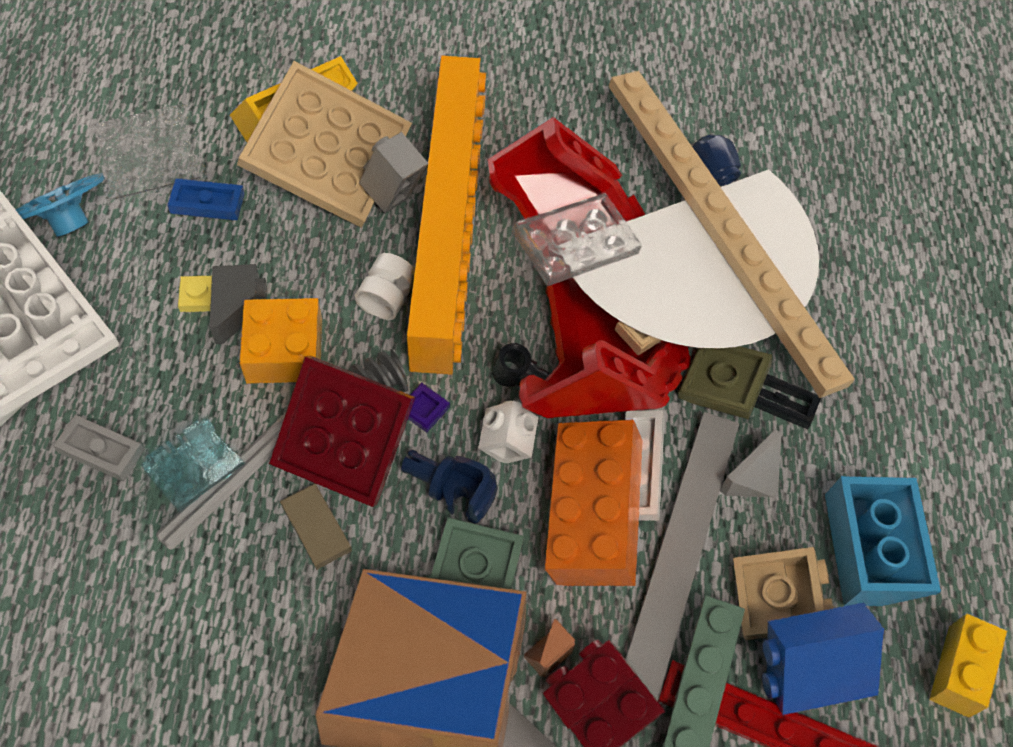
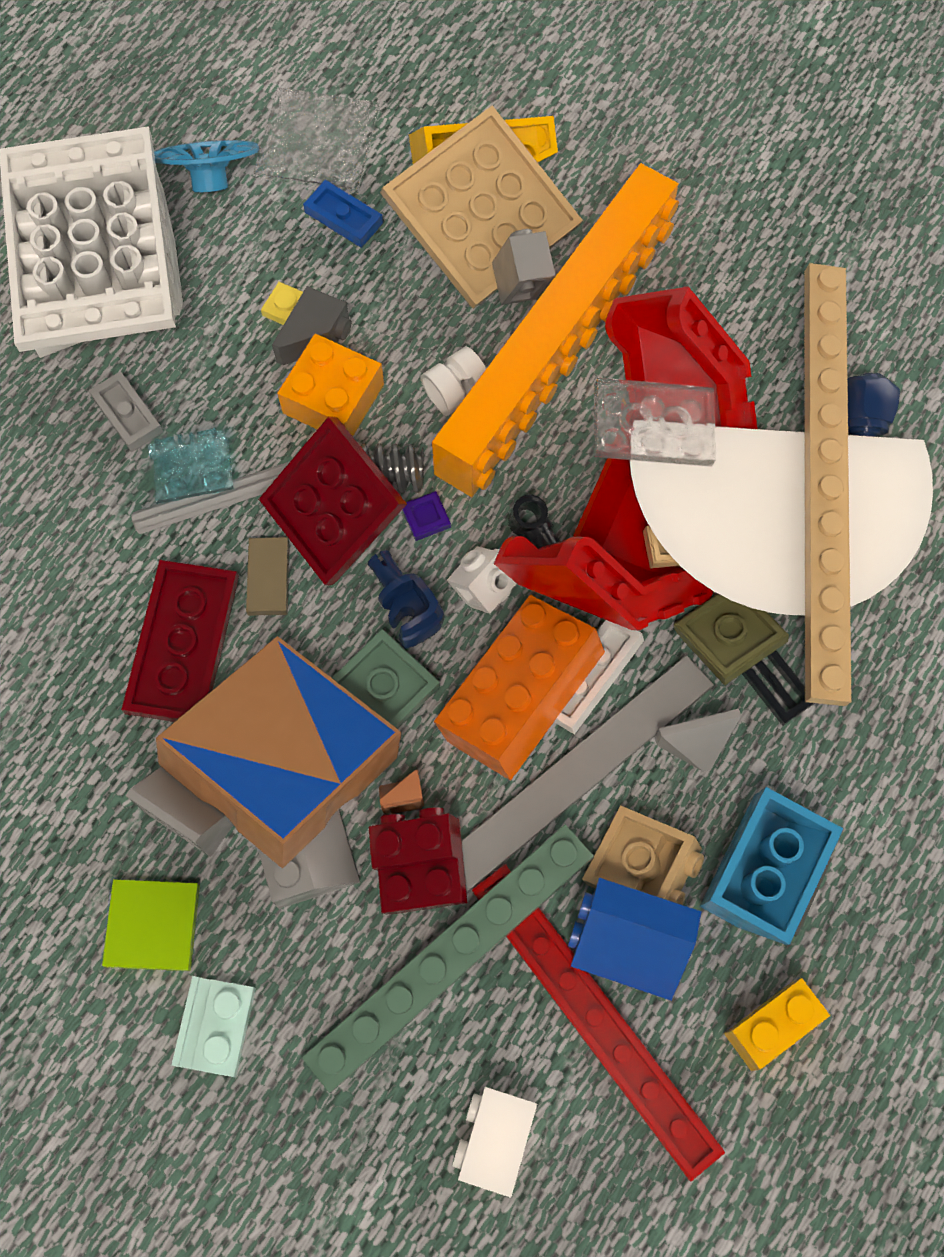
camera: 35 degrees right, 10 degrees up
none -> dark red plate [121,560,239,722]

